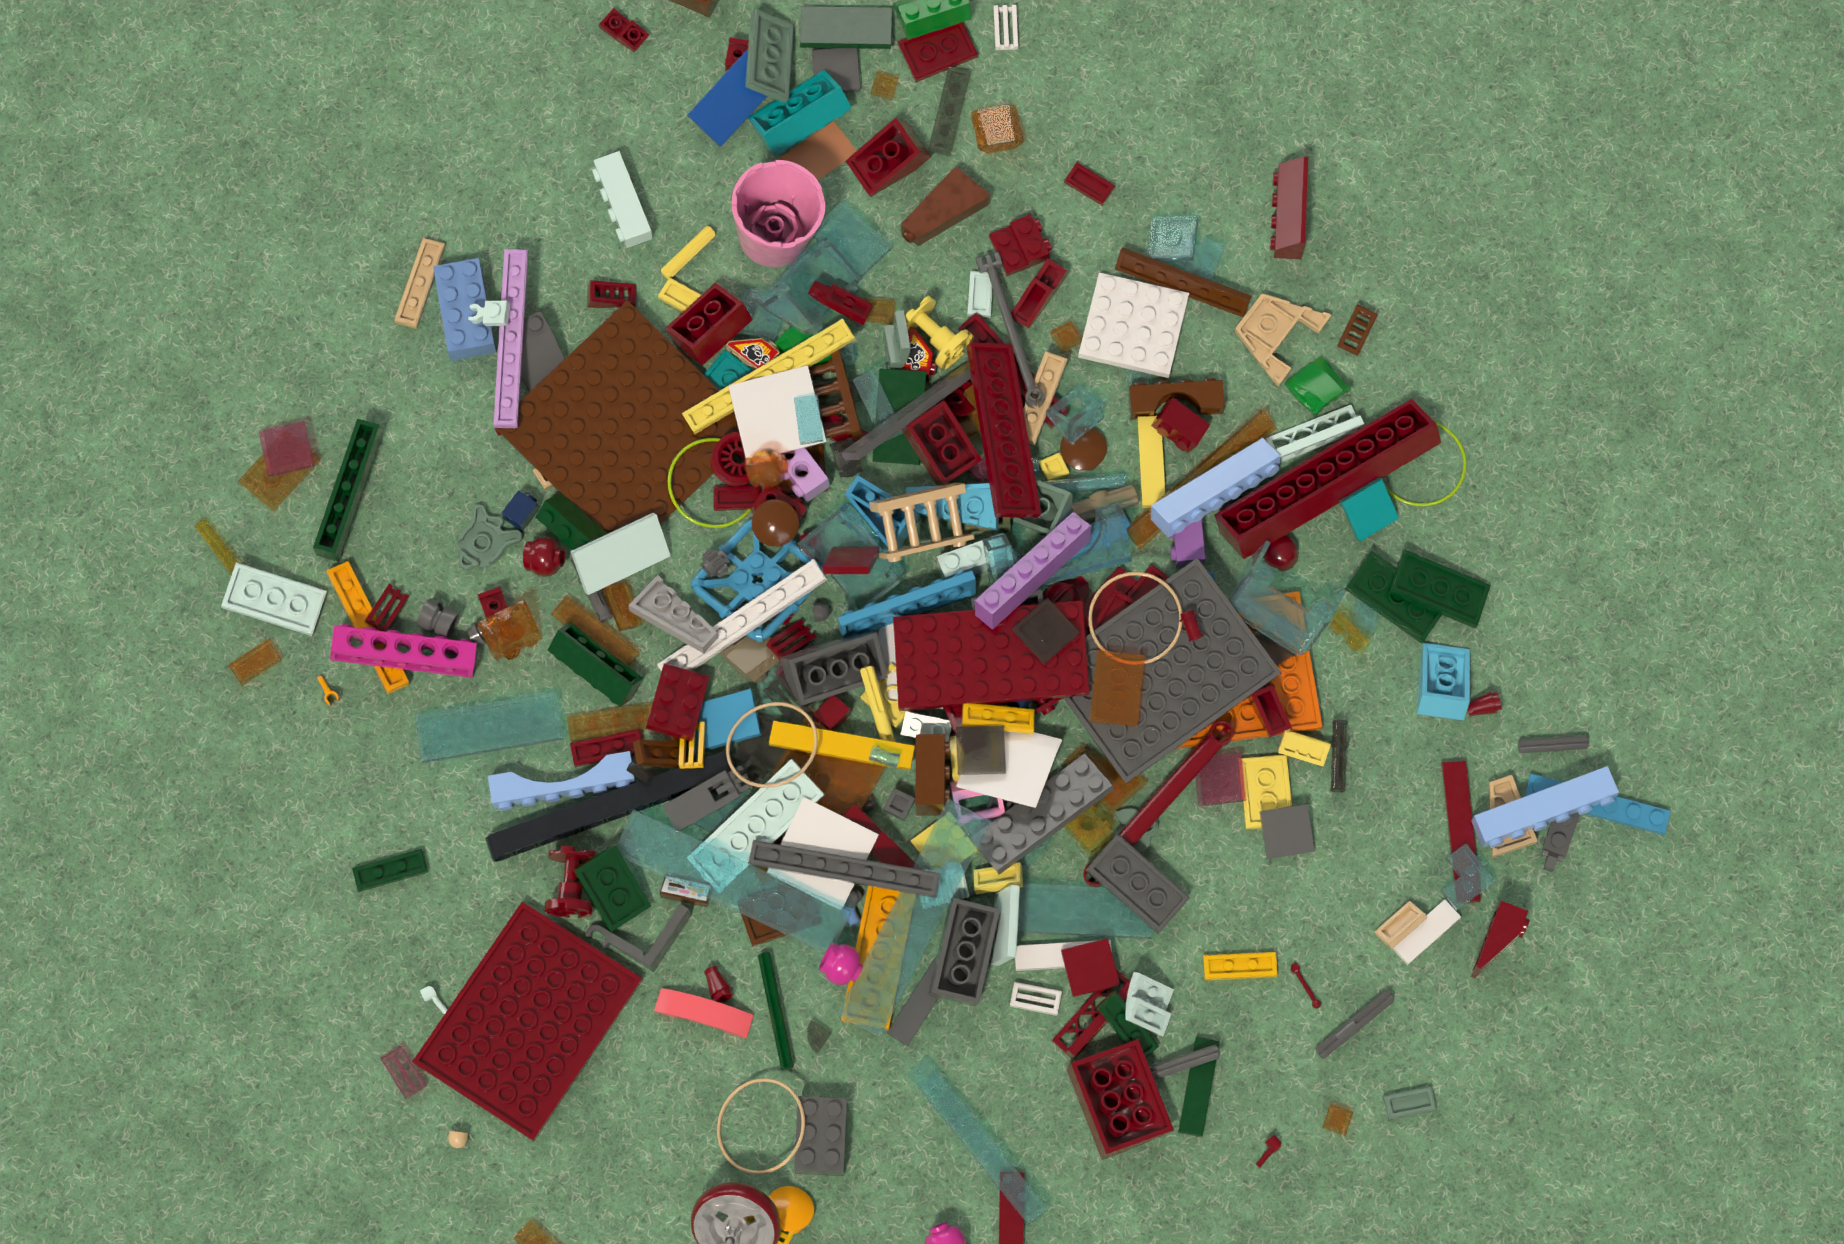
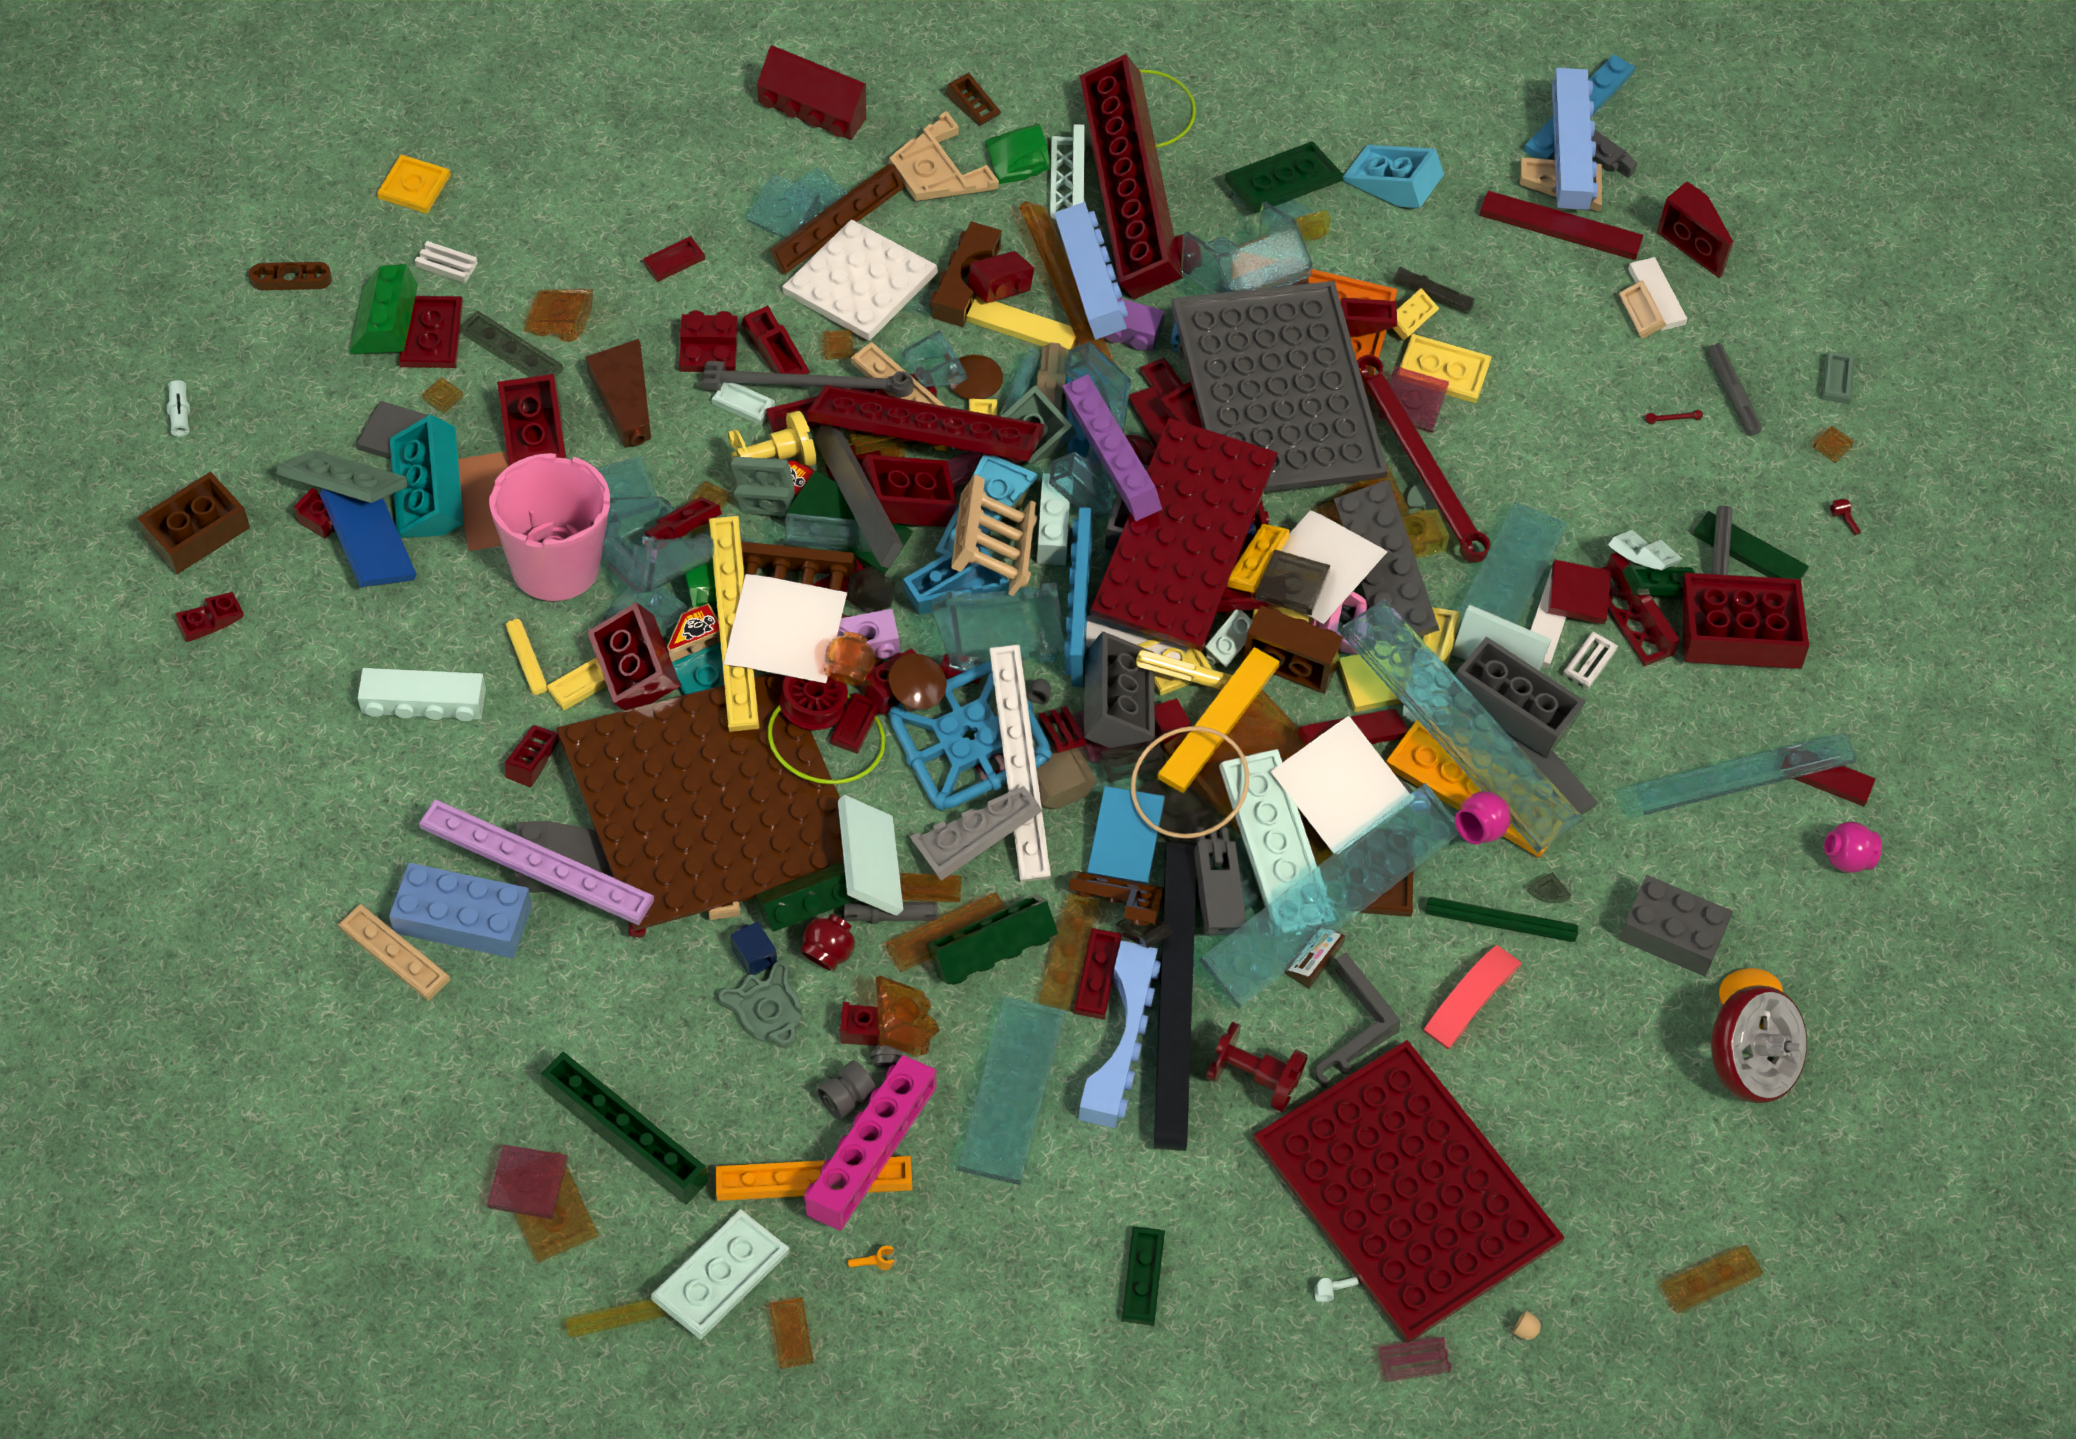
camera: 70 degrees left, 15 degrees down
dark red tile [364,584,409,632] -> none
light aqua plate [468,301,510,326] -> none
dark green plate [573,844,651,932] -> none
dark red plate [646,663,709,742] -> none
yellow tile [679,722,706,769] -> none
dark grey gear [700,548,730,578] -> none
dark red cone [704,966,733,1003] -> none
tan piece [717,1078,805,1174] -> none
dark grey tile [748,840,941,898] -> none
clear light blue tile [794,395,824,445] -> none
tile [800,6,892,49] -> none
dark red tile [822,547,880,574] -> none
clear light blue pin [869,746,900,769] -> none
dark grey tile [883,788,915,821] -> none
clear smoke tile [1012,598,1080,665] -> none
dark grey tile [1085,834,1190,934] -> none
tan piece [1088,572,1183,665] -> none
clear orange tile [1090,650,1145,727] -> none
dark red pin [1179,610,1204,642] -> none
yellow tile [1203,952,1278,980] -> none
dark grey tile [1259,803,1315,859] -> none
teal tile [1339,478,1399,542] -> none
dark green tile [1388,549,1491,628] -> none
clear light blue tile [1442,844,1495,911] -> none
dark red cone [1467,691,1502,717] -> none
dark grey axle [1517,735,1589,753] -> none

